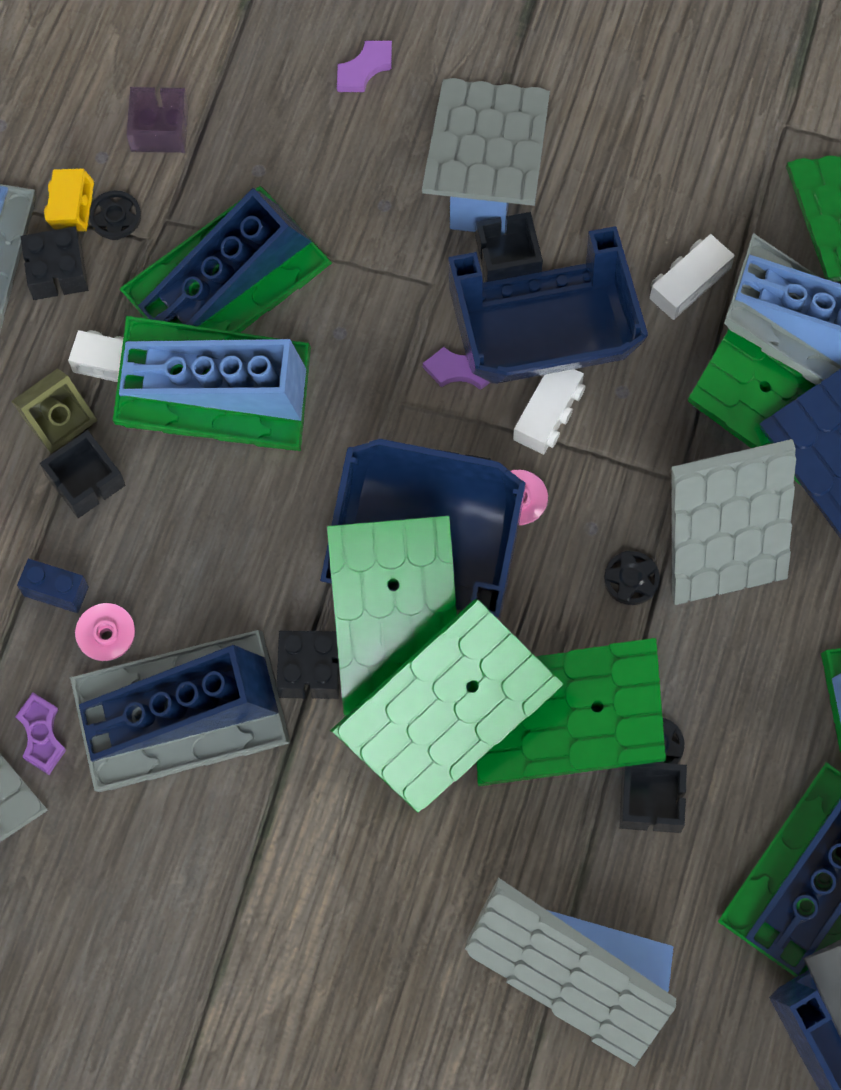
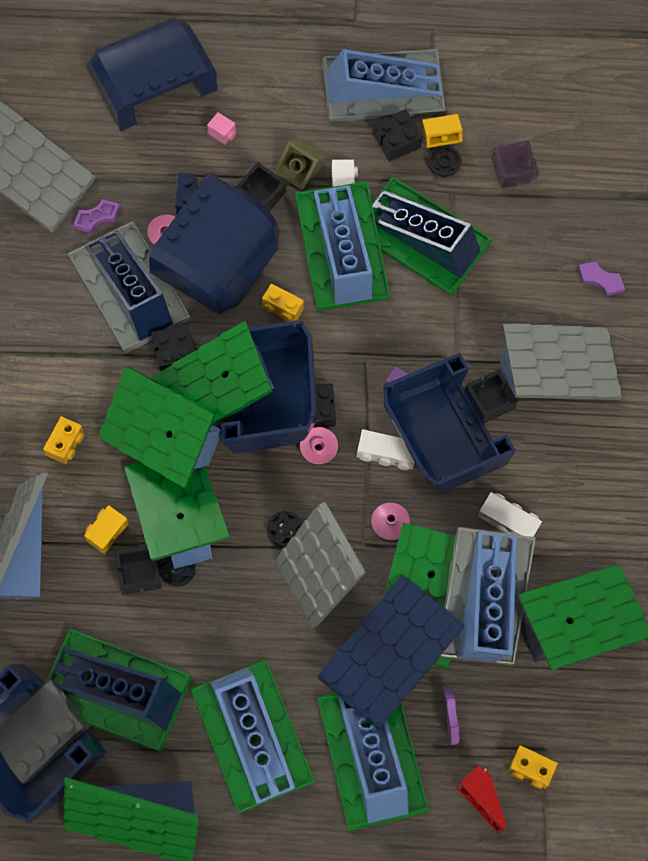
camera: 70 degrees right, 0 degrees up
none -> yellow brick [43,416,84,464]
none -> yellow brick [84,505,129,554]
none -> dark blue slope [149,174,279,315]
none -> yellow brick [262,284,304,322]
none -> bright pink dish [371,503,410,540]

